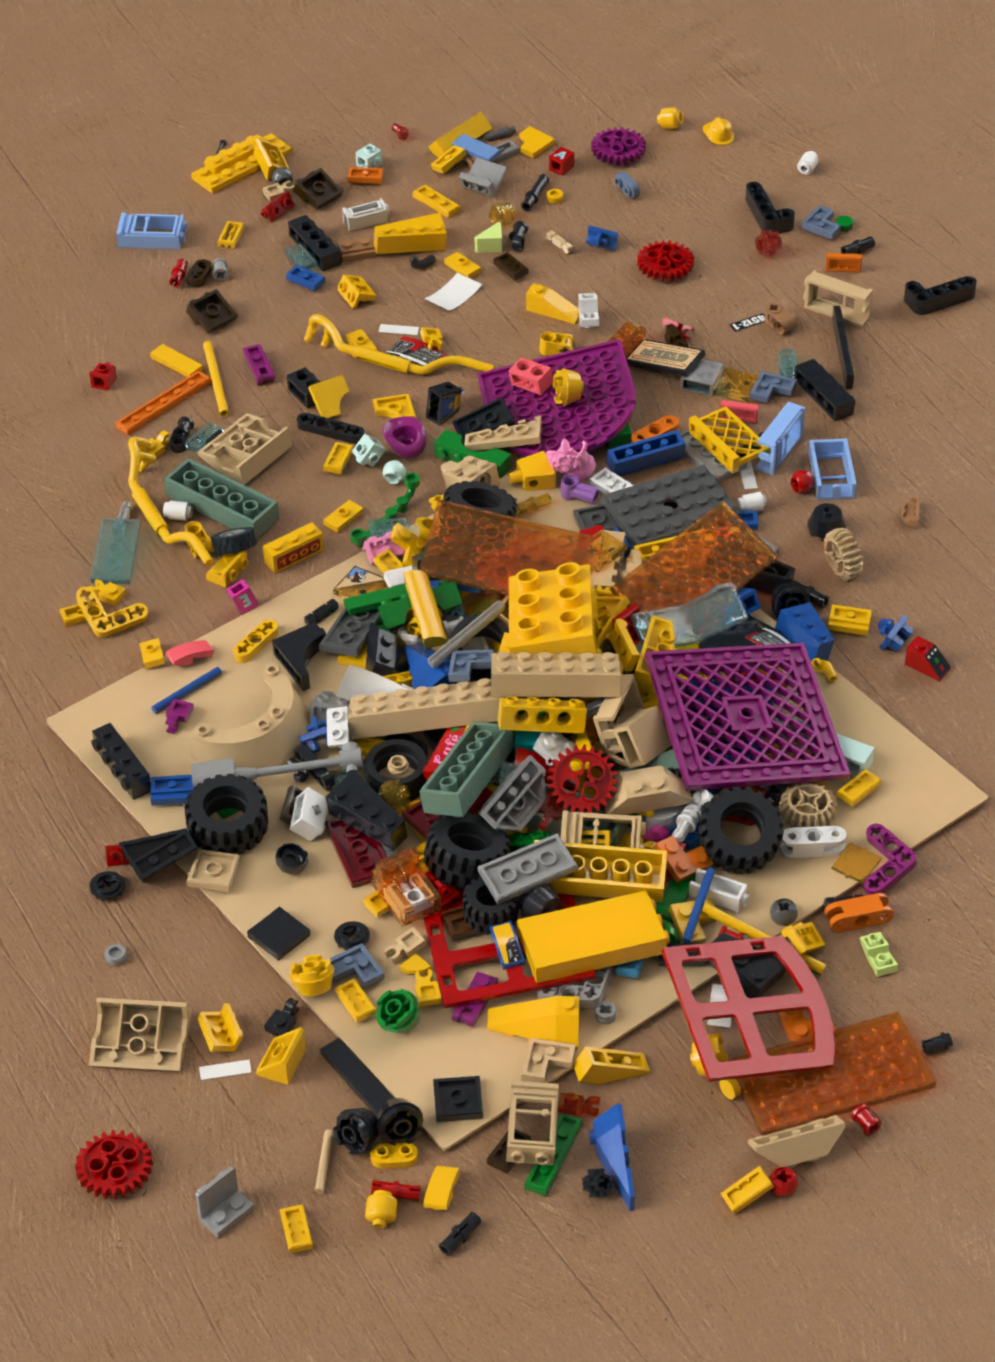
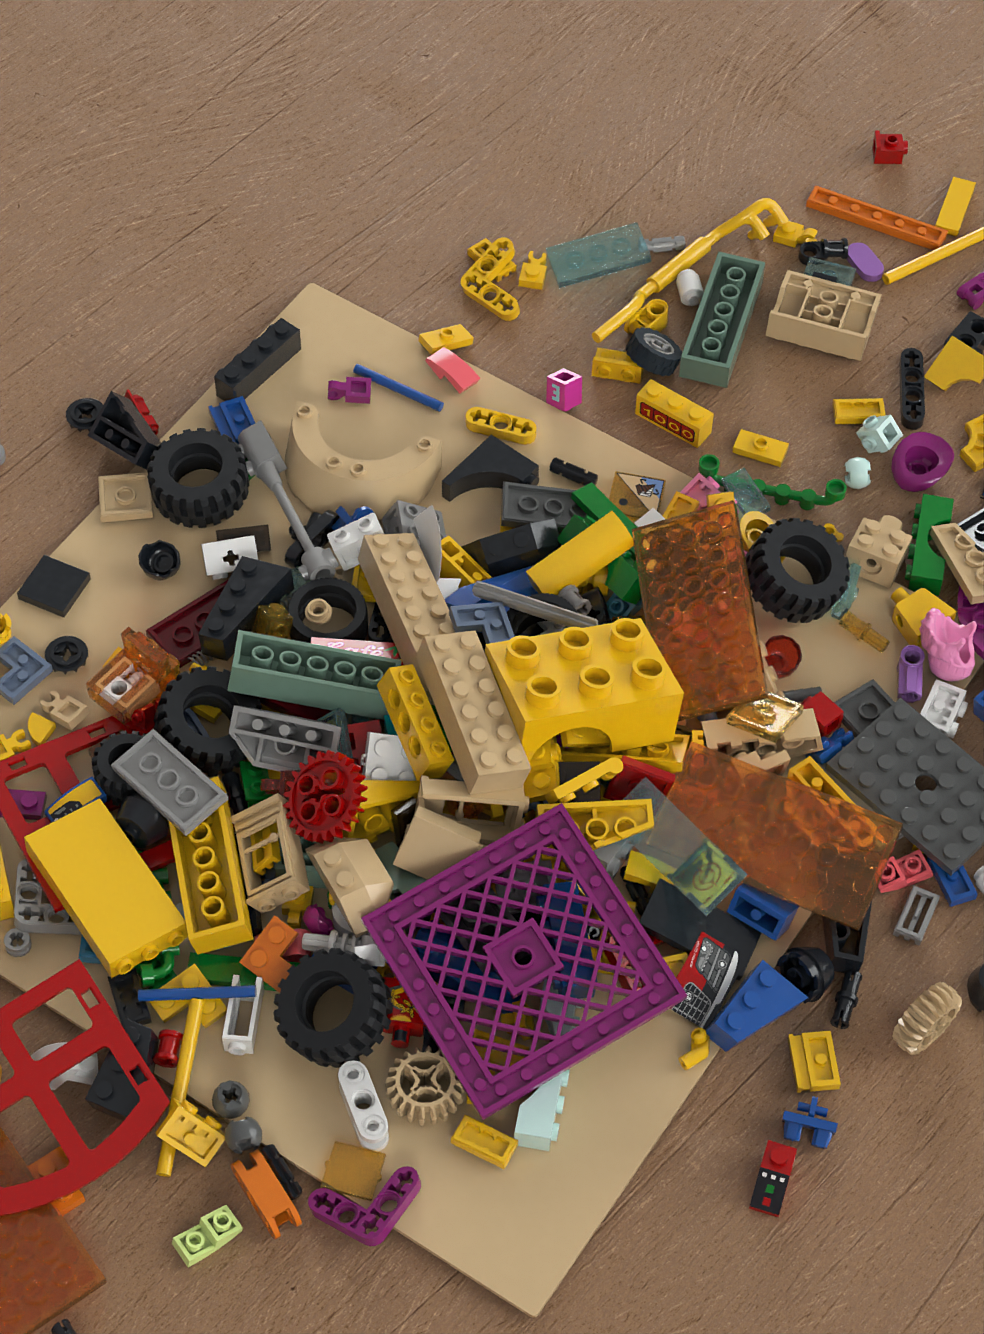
camera: 70 degrees right, 10 degrees up
none -> dark grey piece [225,1117,262,1154]
none -> medium lavender tile [847,243,884,282]

